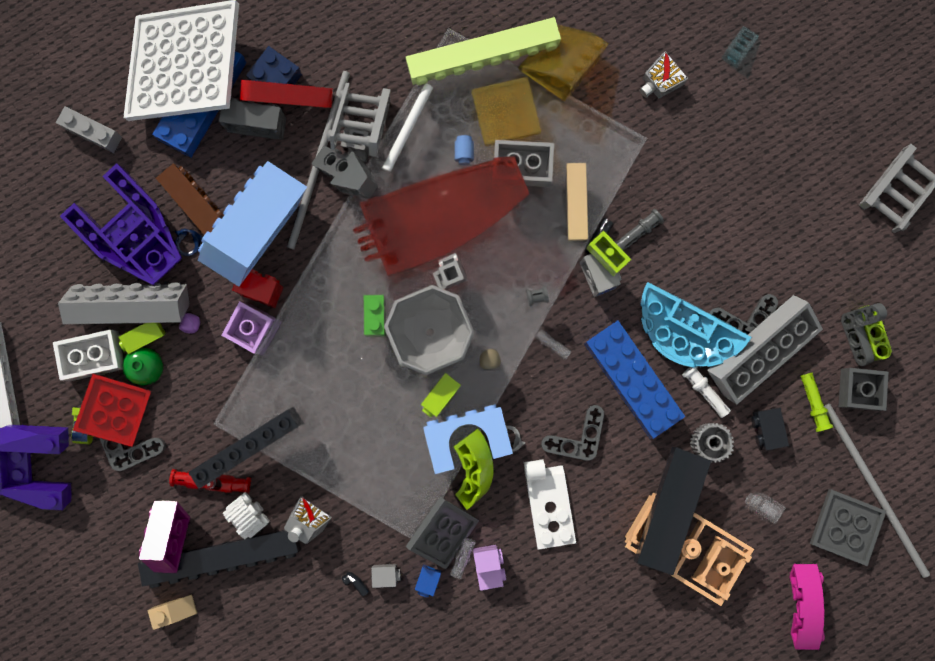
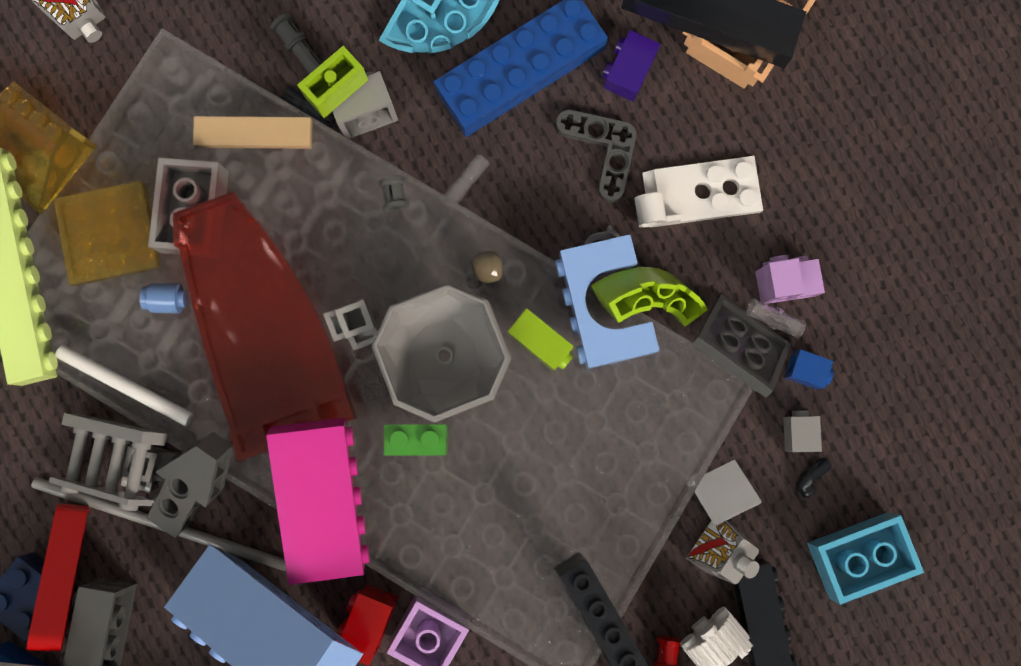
camera: 85 degrees left, 0 degrees up
none -> dark pink brick [266,418,370,585]
none -> dark purple brick [602,30,661,102]
none -> white sticker [689,460,762,525]
none -> medium azure brick [807,512,924,605]

